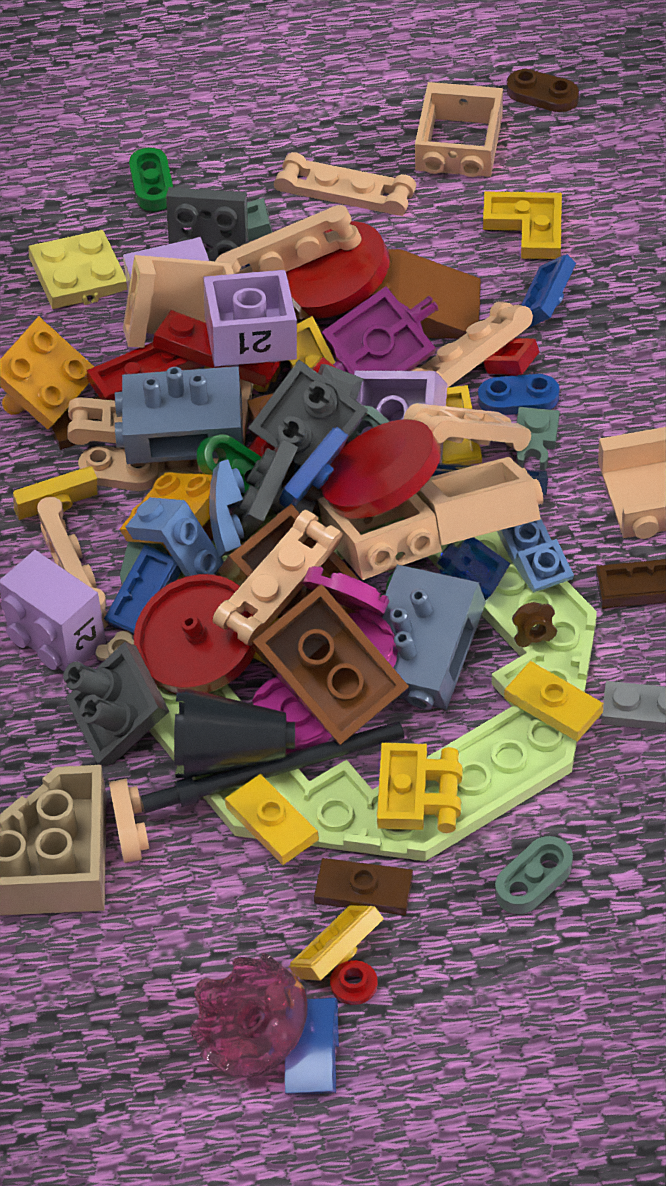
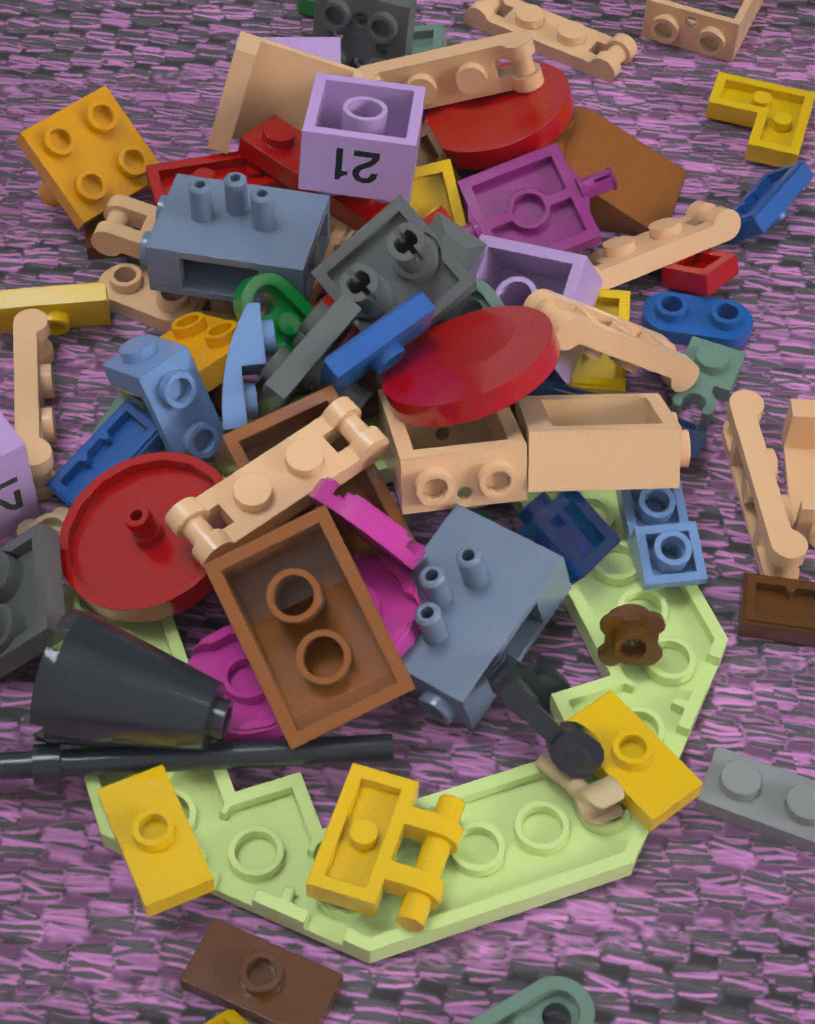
camera: 10 degrees right, 0 degrees up
light yellow plate [29,230,127,309] -> none
none -> black piece [488,653,604,778]
none -> tan hand [535,753,625,827]
none -> light nougat plate [721,390,808,580]

